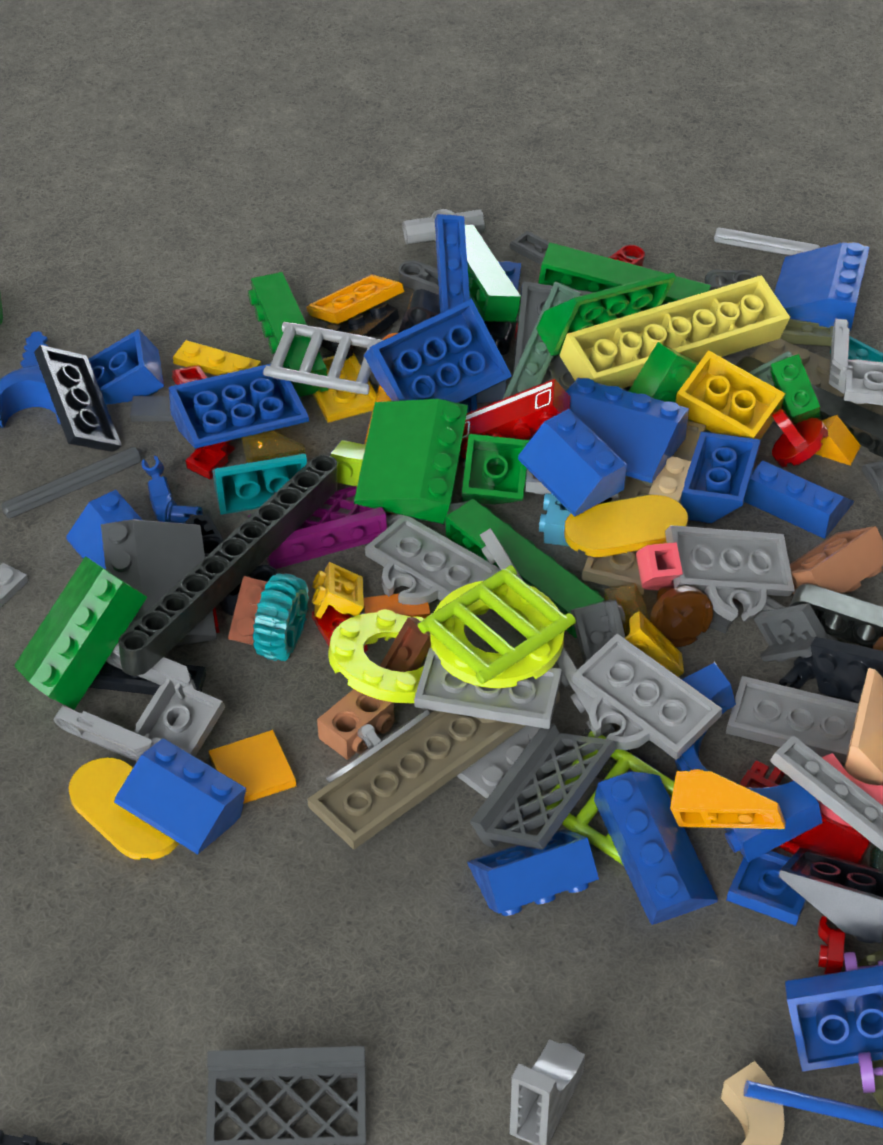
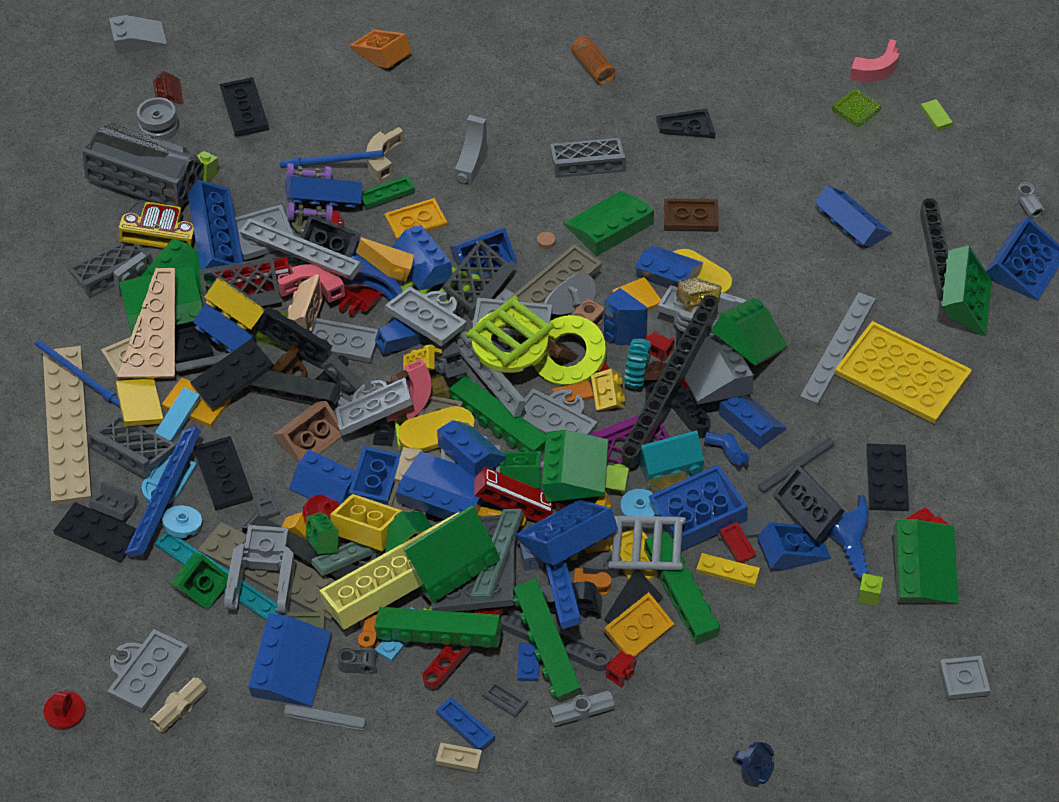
camera: 175 degrees right, 5 degrees up
none -> green plate [361,176,415,209]
none -> light orange tile [384,198,448,240]
none -> blue plate [436,697,495,751]
none -> tan plate [436,743,482,773]
none -> nougat tile [537,232,555,249]
none -> green slope [563,191,654,256]
none -> blue slope [604,288,648,345]
none -> red brick [605,650,637,688]
none -> medium azure plate [620,489,657,517]
none -> red brick [645,332,675,362]
none -> reddish brown plate [664,199,719,231]
none -> clear yellow slope [676,278,722,309]
none -> dark blue tile [732,742,774,785]
none -> lime brick [858,573,883,606]

